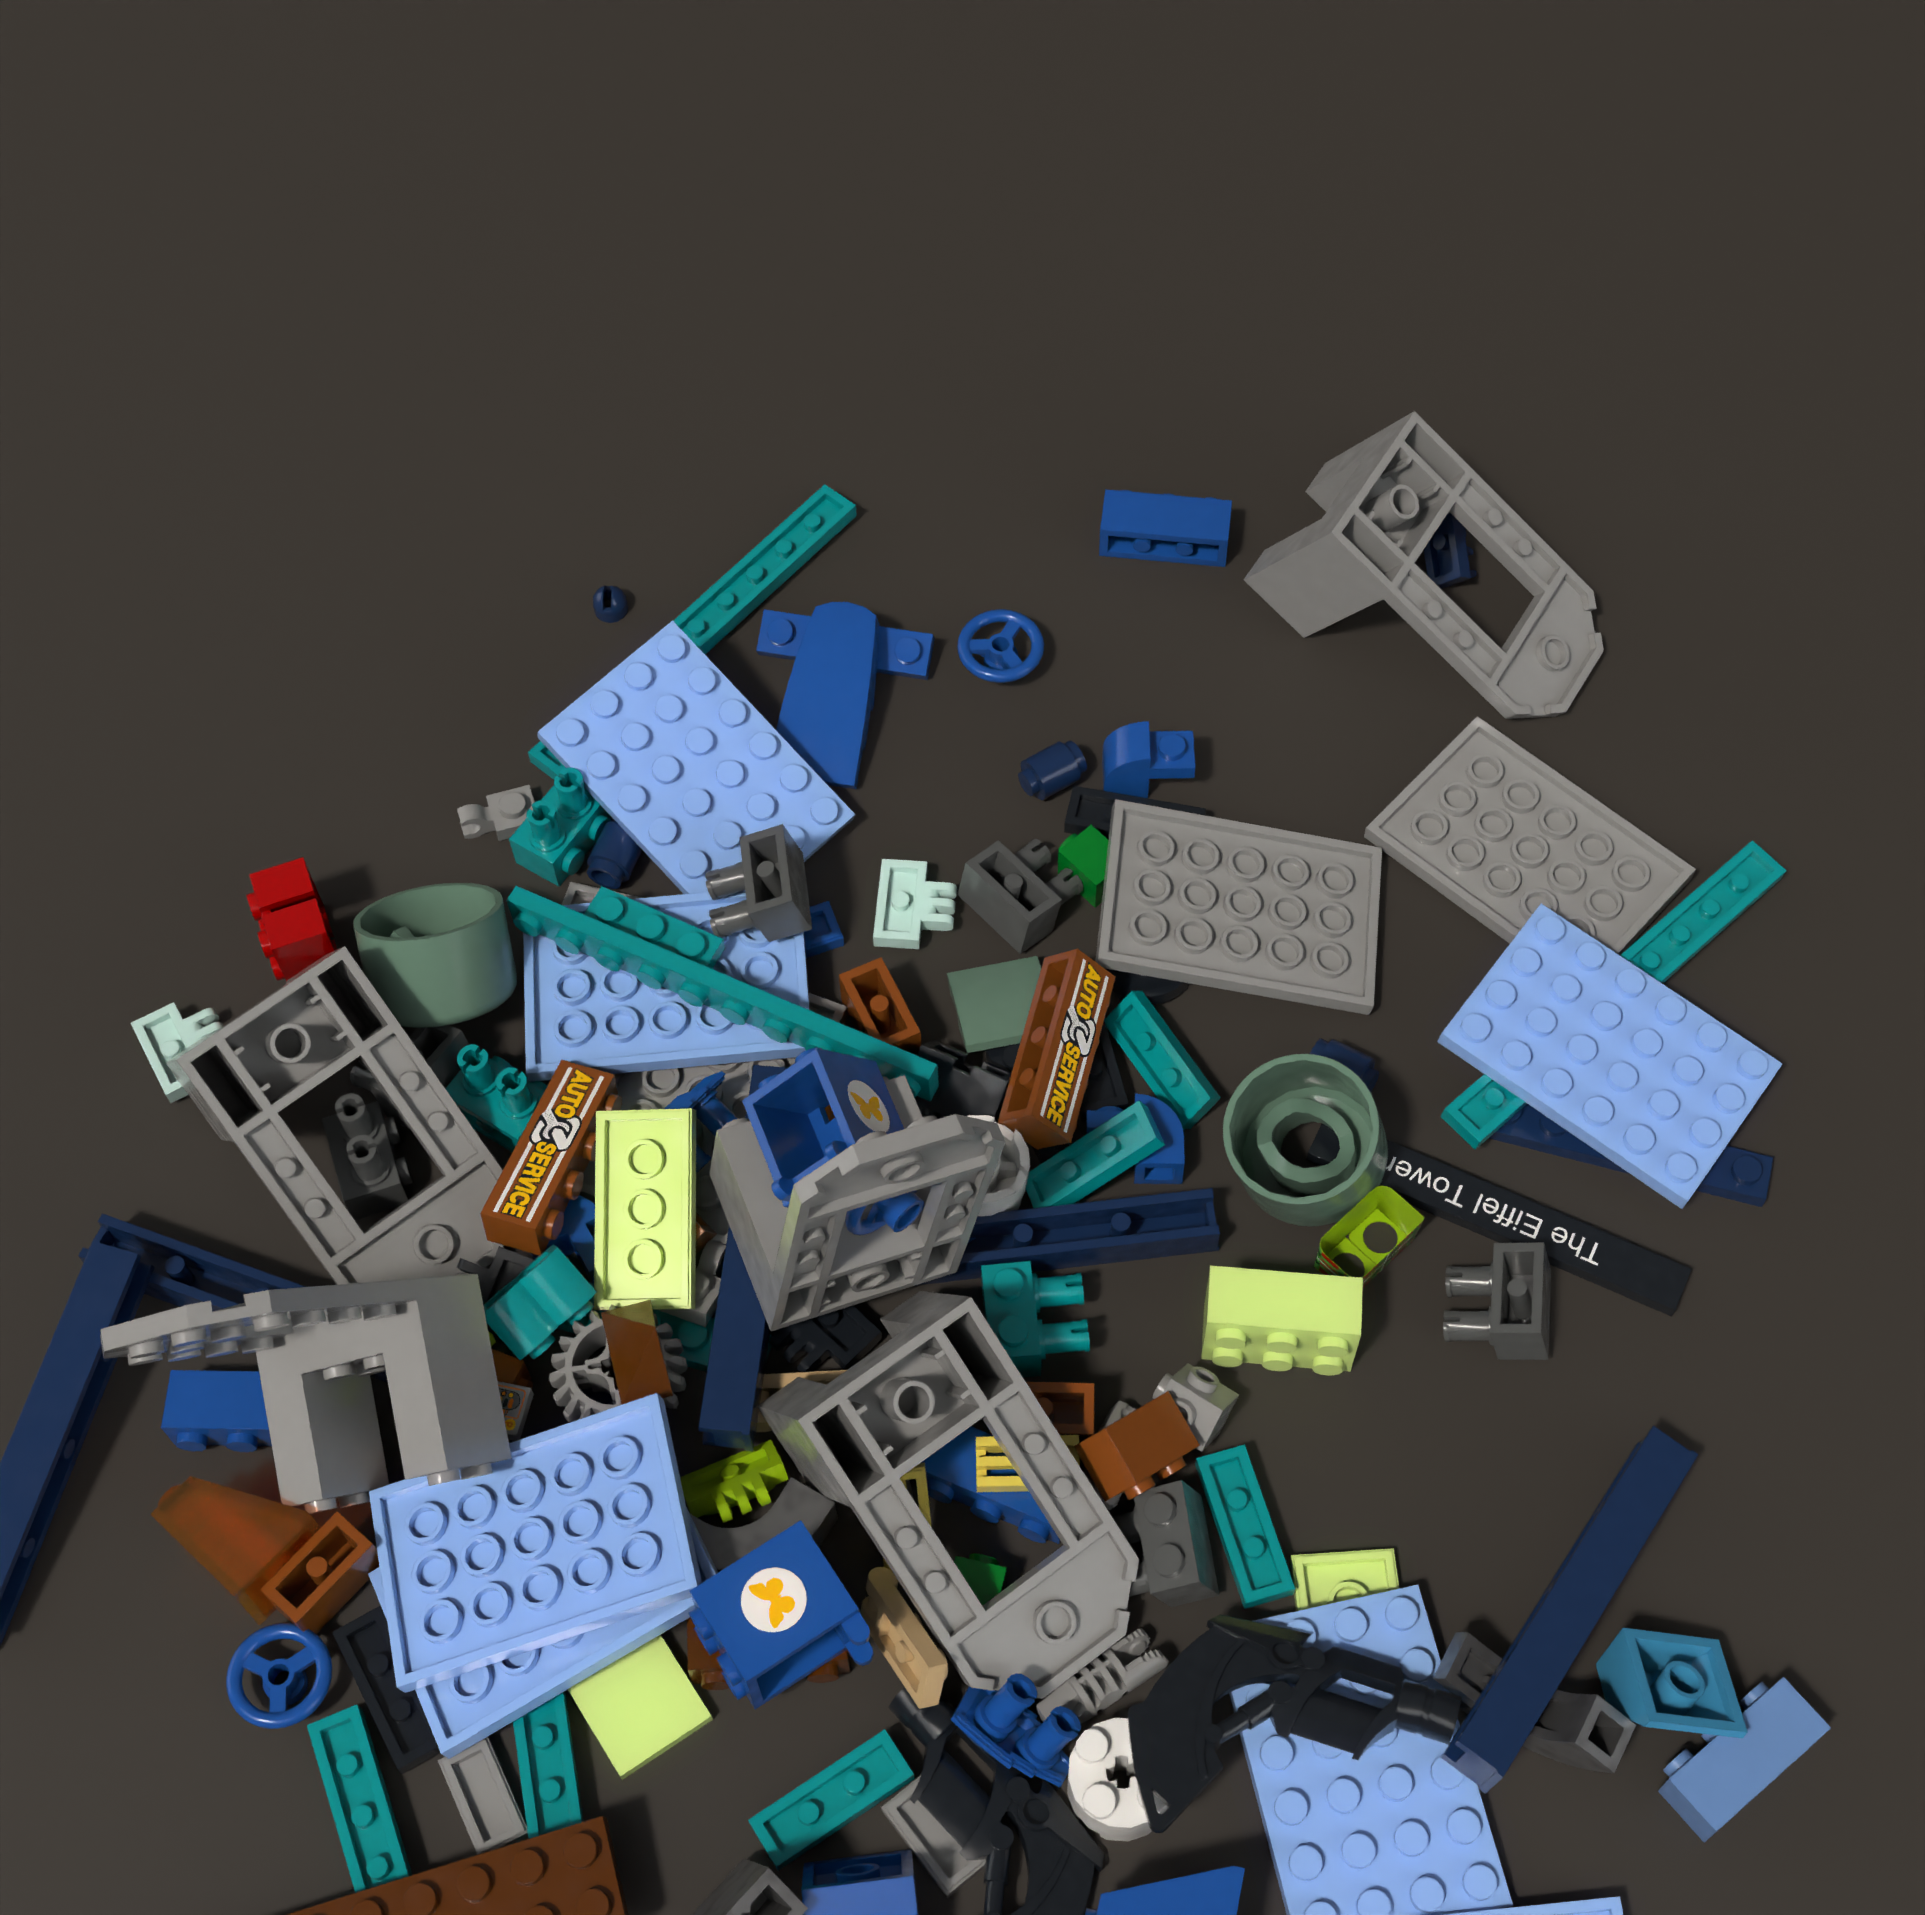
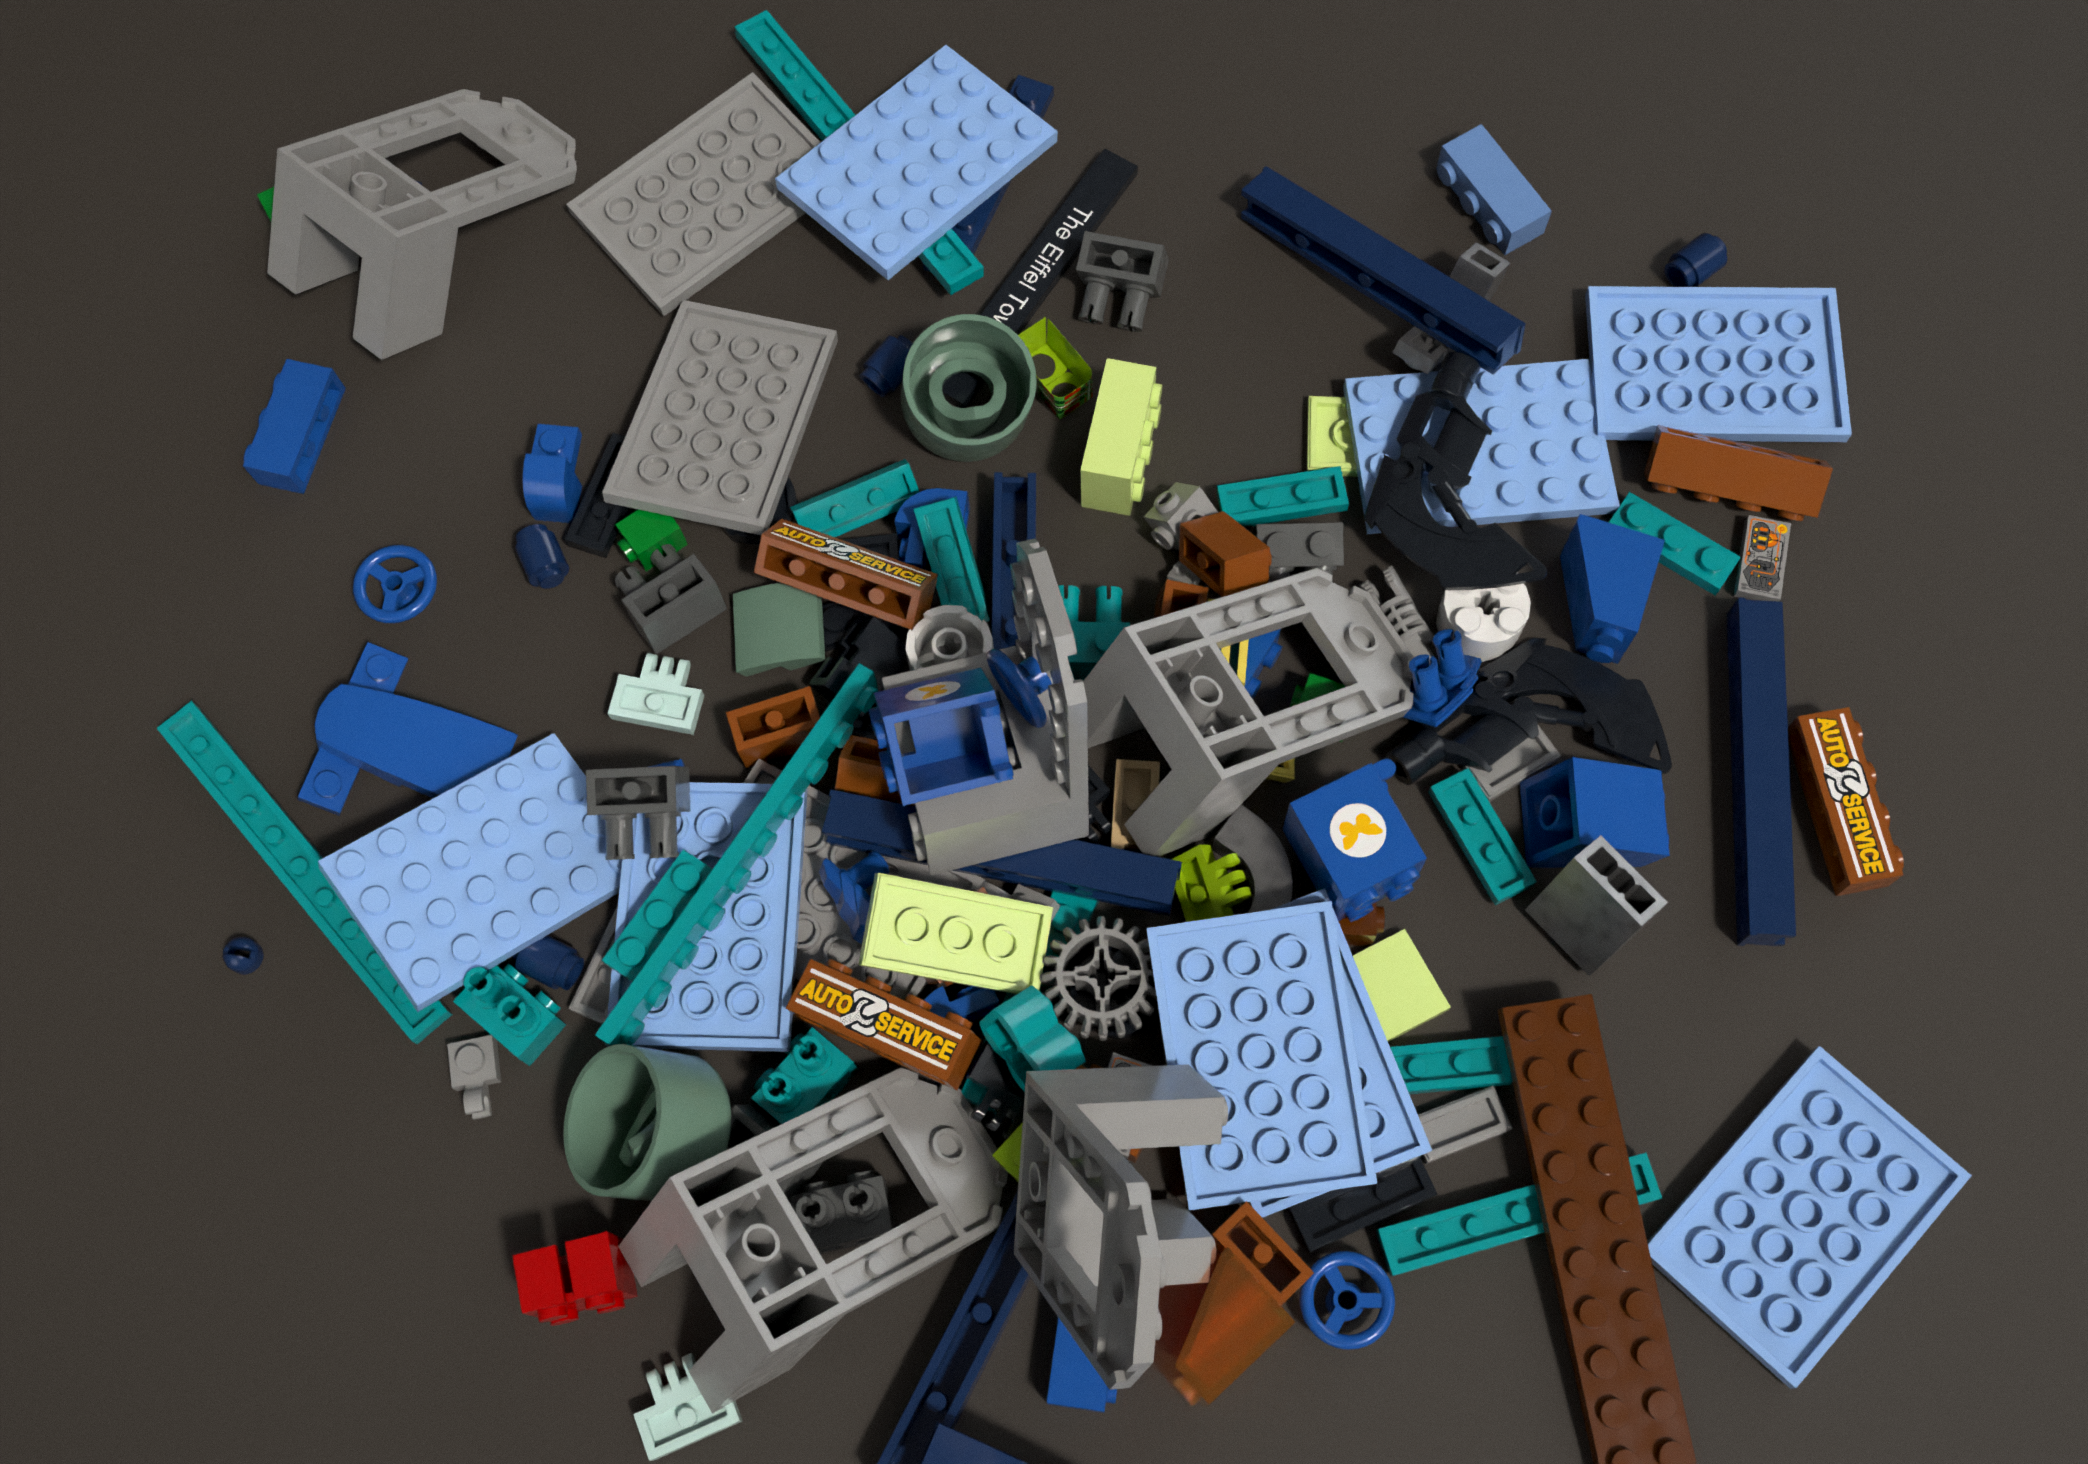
camera: 80 degrees left, 10 degrees up
reddish brown slope [601,1300,673,1405] -> none
tan plate [860,1567,948,1709] -> none
dark azure slope [1596,1628,1748,1738] -> none

